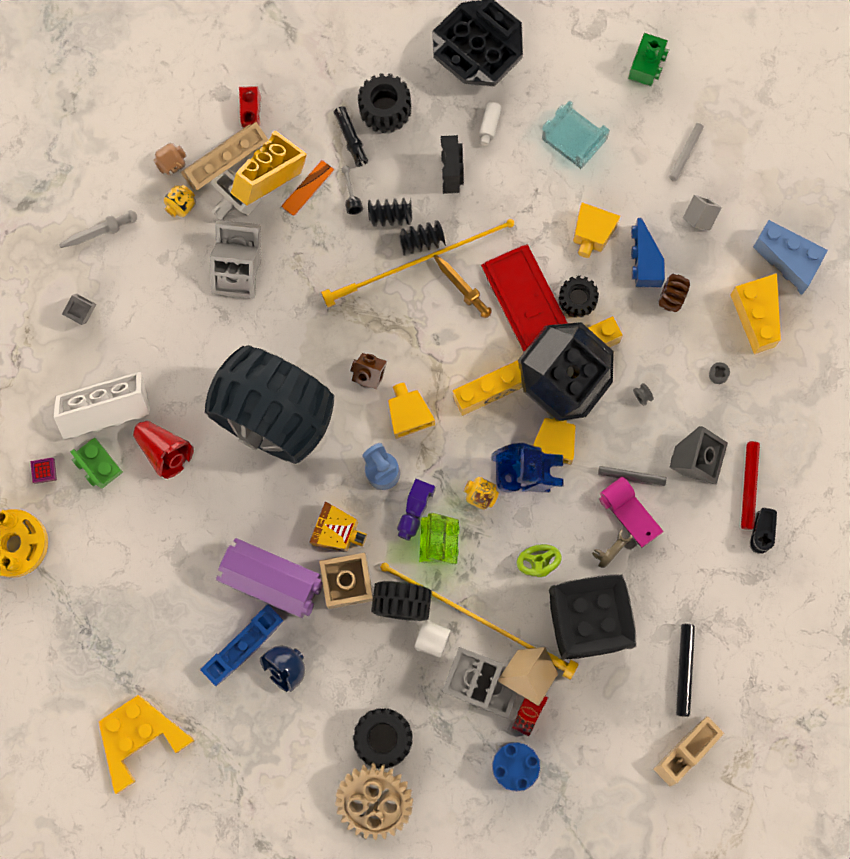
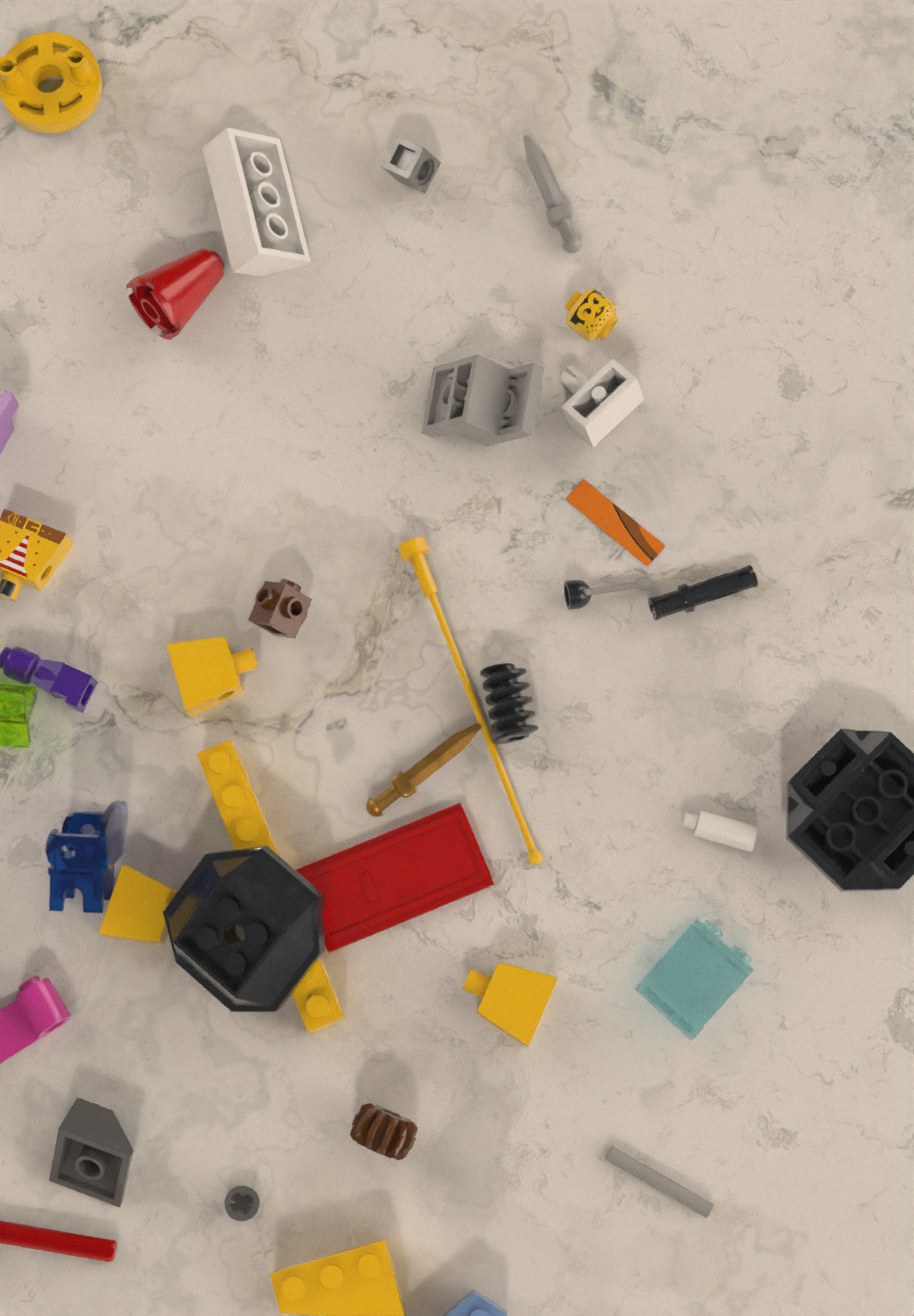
camera: 90 degrees right, 0 degrees up
tile [30,457,57,484] -> none
bright green bracket [70,437,123,489] -> none
medium nougat head [154,143,187,175] -> none
tan fence [180,122,269,190] -> none
black wheel [205,345,334,464] -> none
yellow wedge [231,131,307,206] -> none
red leg [239,86,261,128] -> none
black tyre [358,73,412,133] -> none
medium blue piece [362,443,400,490] -> none
black piece [368,198,412,227] -> none
black brick [441,135,464,194] -> none
yellow head [464,477,499,510] -> none
black tyre [559,275,599,317] -> none
dark grey bar [598,466,667,486] -> none
green brick [628,33,669,87] -> none
blue slope [631,218,665,287] -> none
dark grey bush [633,383,654,406] -> none
light grey panel [683,195,722,231] -> none

